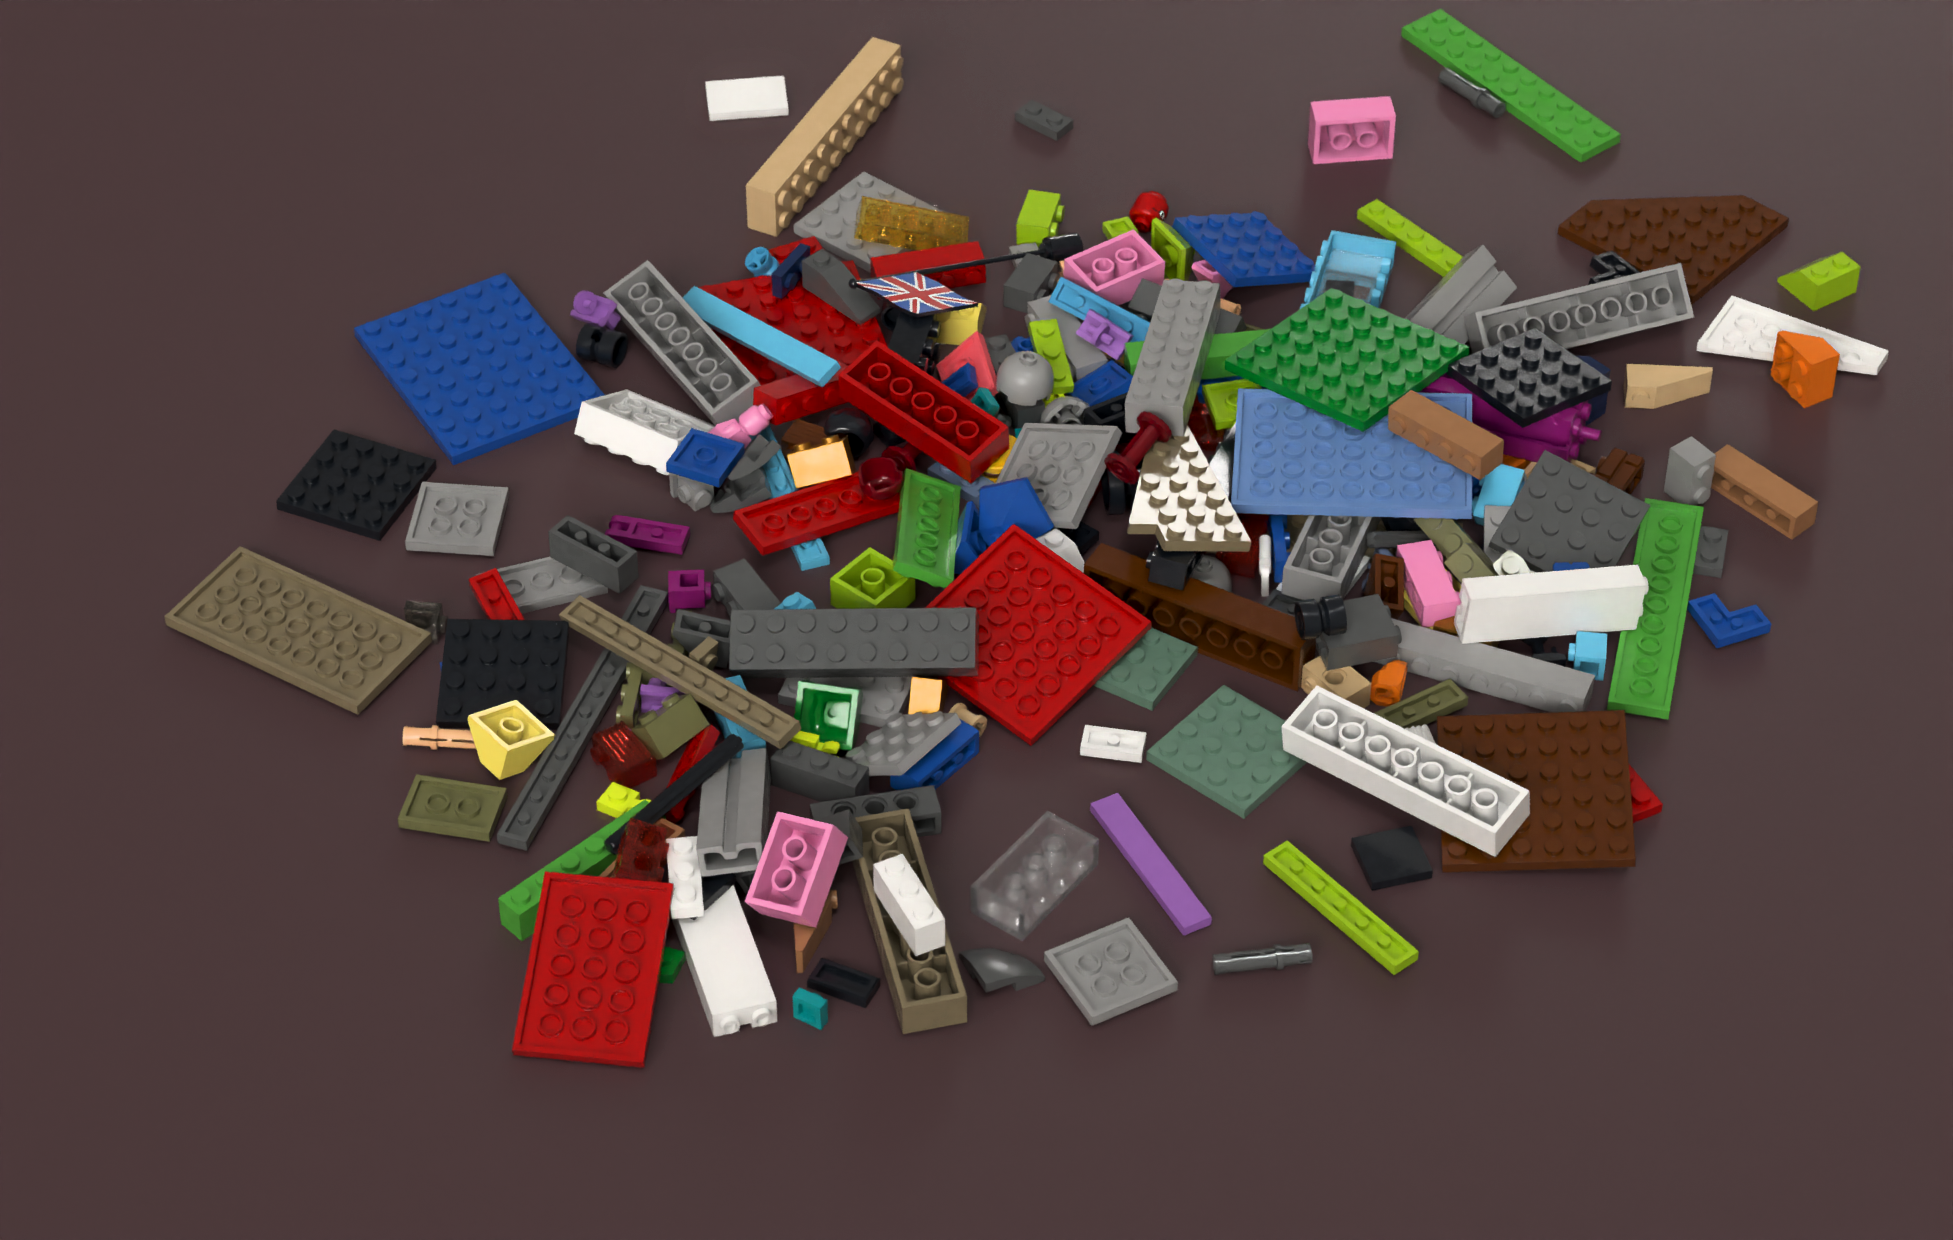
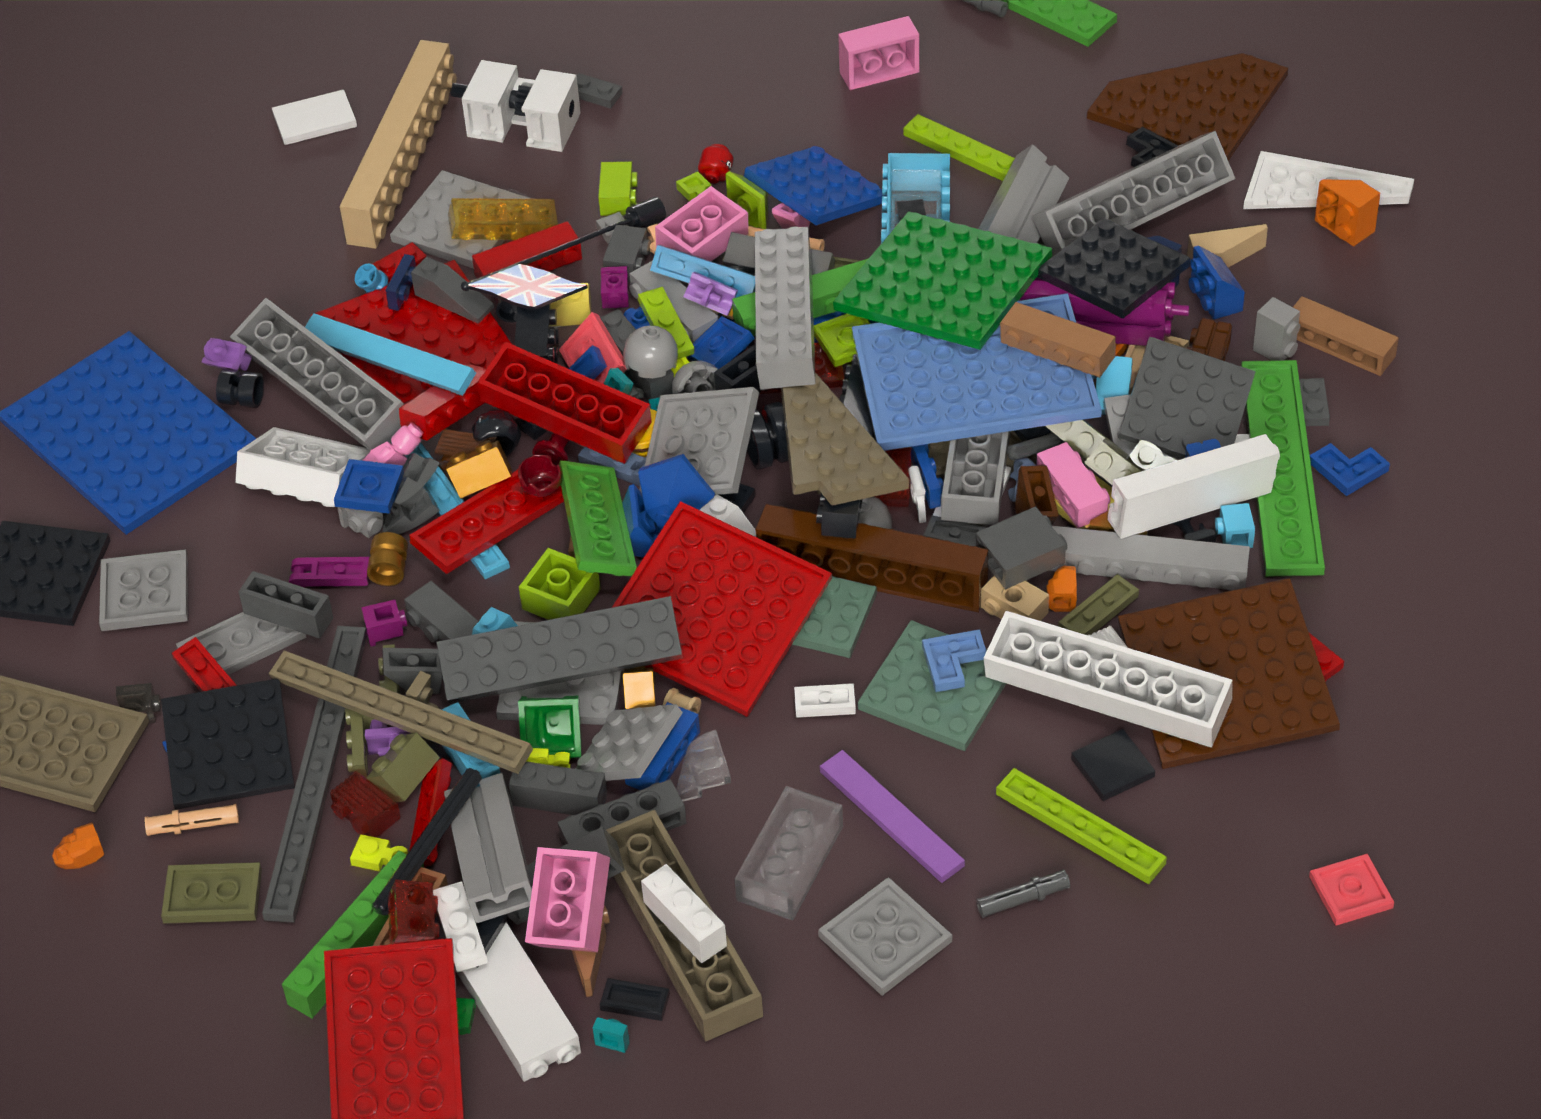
camera: 10 degrees left, 5 degrees up
light yellow slope [468,700,555,780] -> none
dark grey brick [959,948,1045,993] -> none
dark red hose [1104,411,1172,484] -> none
black wheel [1294,594,1347,640] -> none
lime slope [1777,252,1861,312] -> none
none -> orange rock [52,823,104,869]
none -> pearl gold wheel [367,532,408,586]
none -> white piece [451,60,581,152]
none -> magenta brick [601,266,629,309]
none -> clear slope [676,730,731,801]
none -> medium blue plate [922,629,987,692]
none -> blue slope [1189,245,1245,320]
none -> coral tile [1309,854,1394,926]

